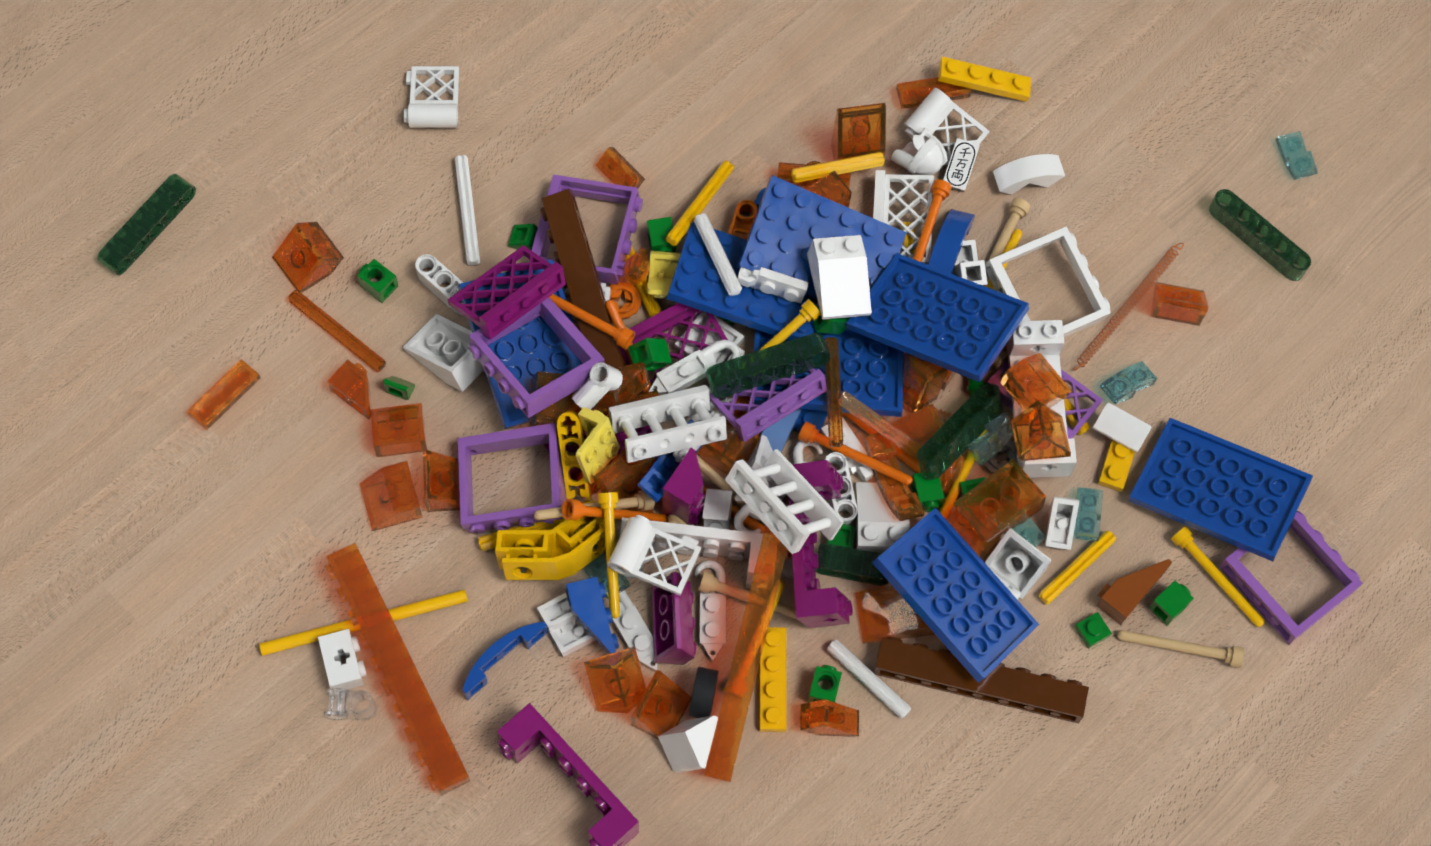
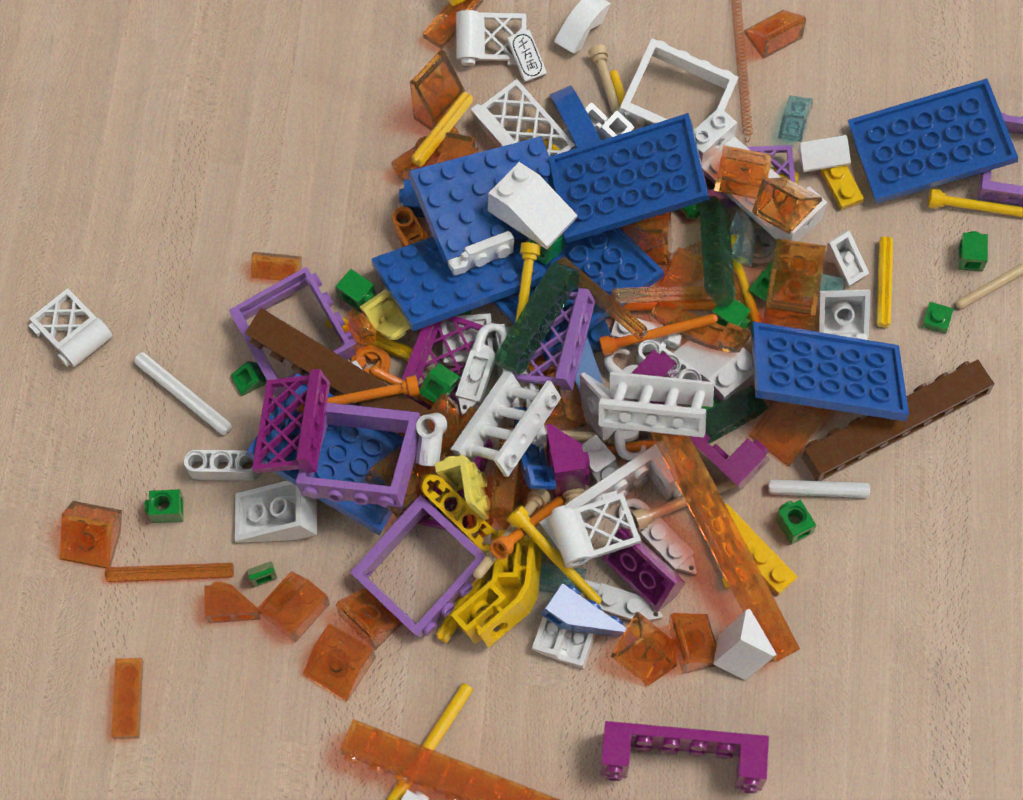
camera: 35 degrees left, 0 degrees up
blue slope [462,622,548,700] -> none
yellow axle [666,160,734,246] -> none
black tyre [689,667,719,718] -> none
white axle [694,213,742,296] -> none
clear orange slope [800,699,859,737] -> none
white helmet [891,127,948,175] -> none
orange piece [913,179,952,262] -> none
clear light blue slope [1073,487,1103,541] -> none
dark orange slope [1096,559,1172,625] -> none

